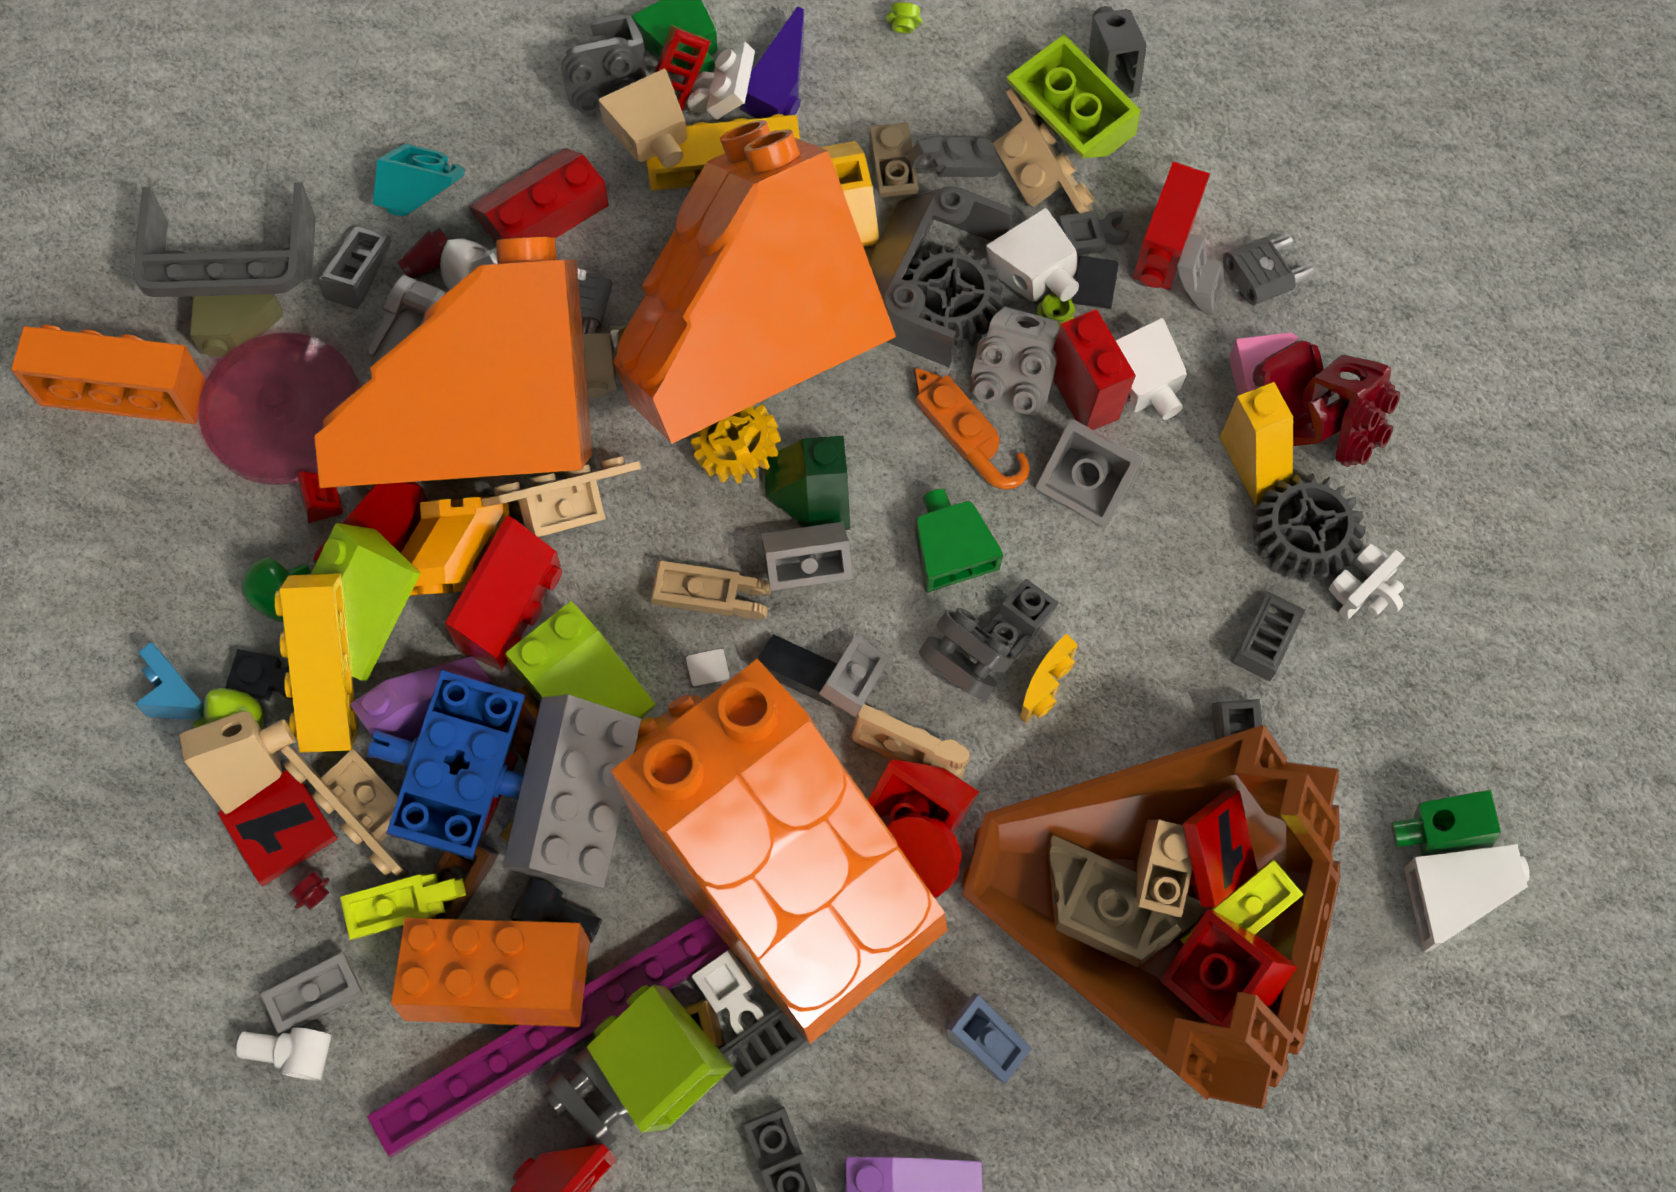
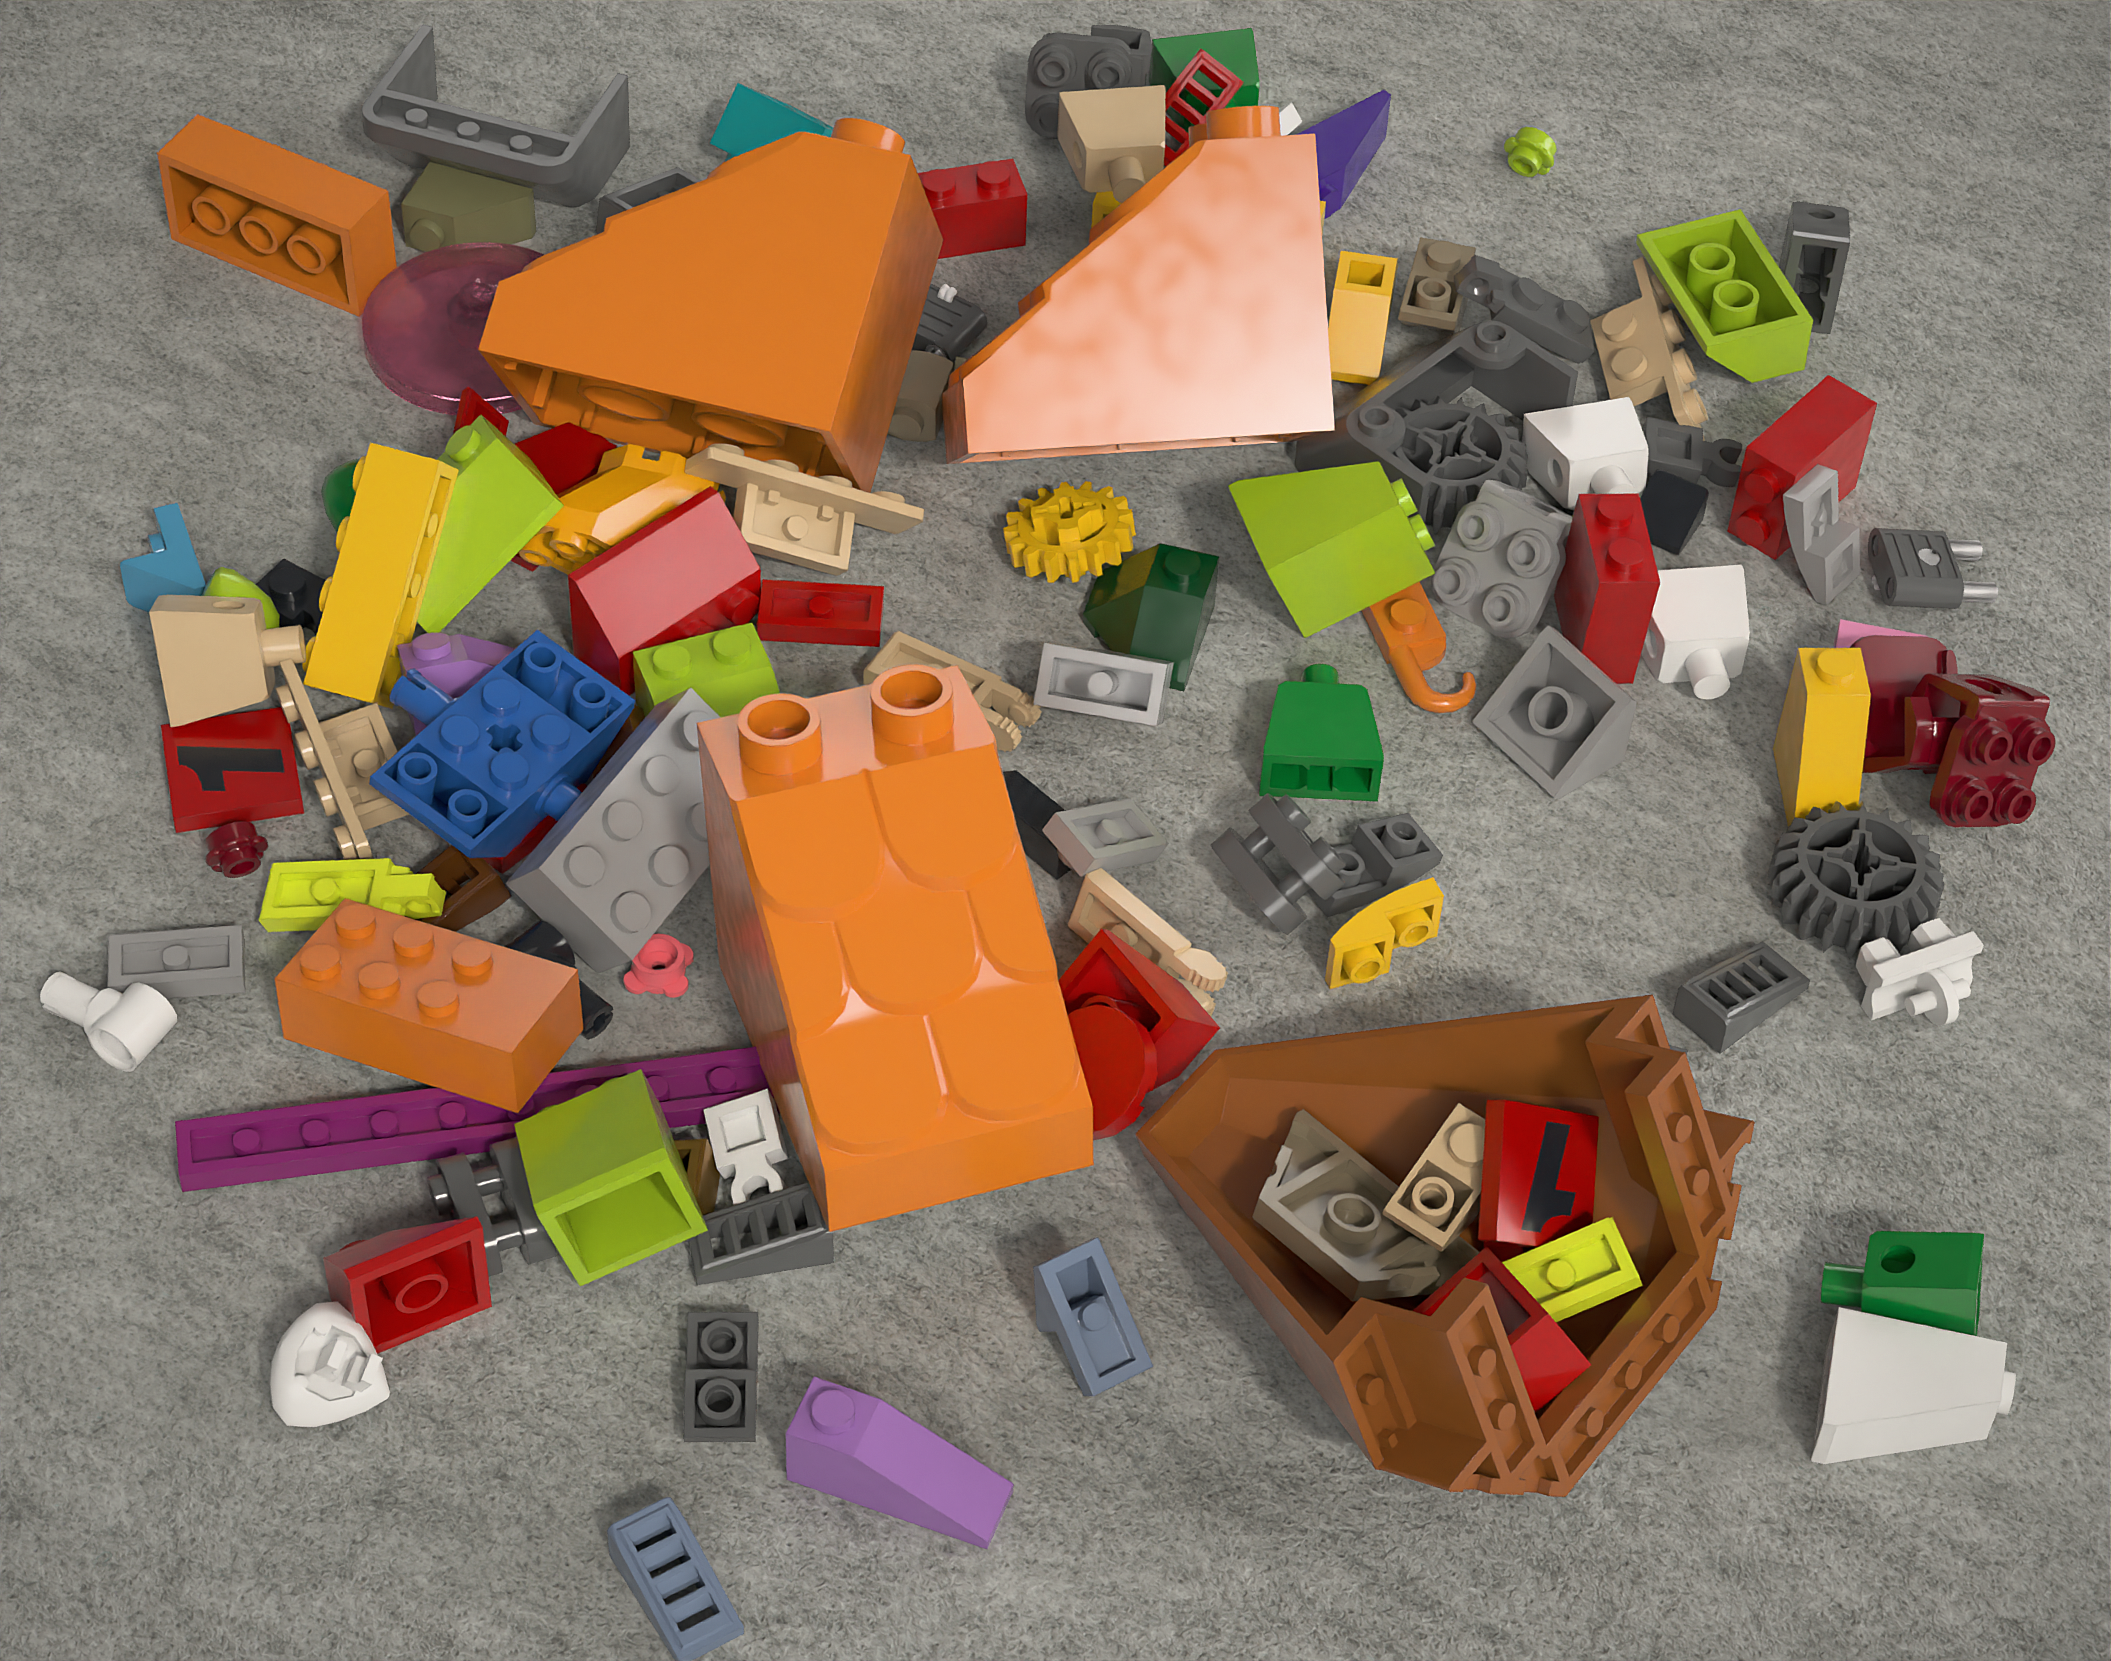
camera: 20 degrees right, 20 degrees down
none -> coral plate [624,934,694,998]
none -> red plate [757,579,884,647]
none -> lime slope [1228,461,1435,638]

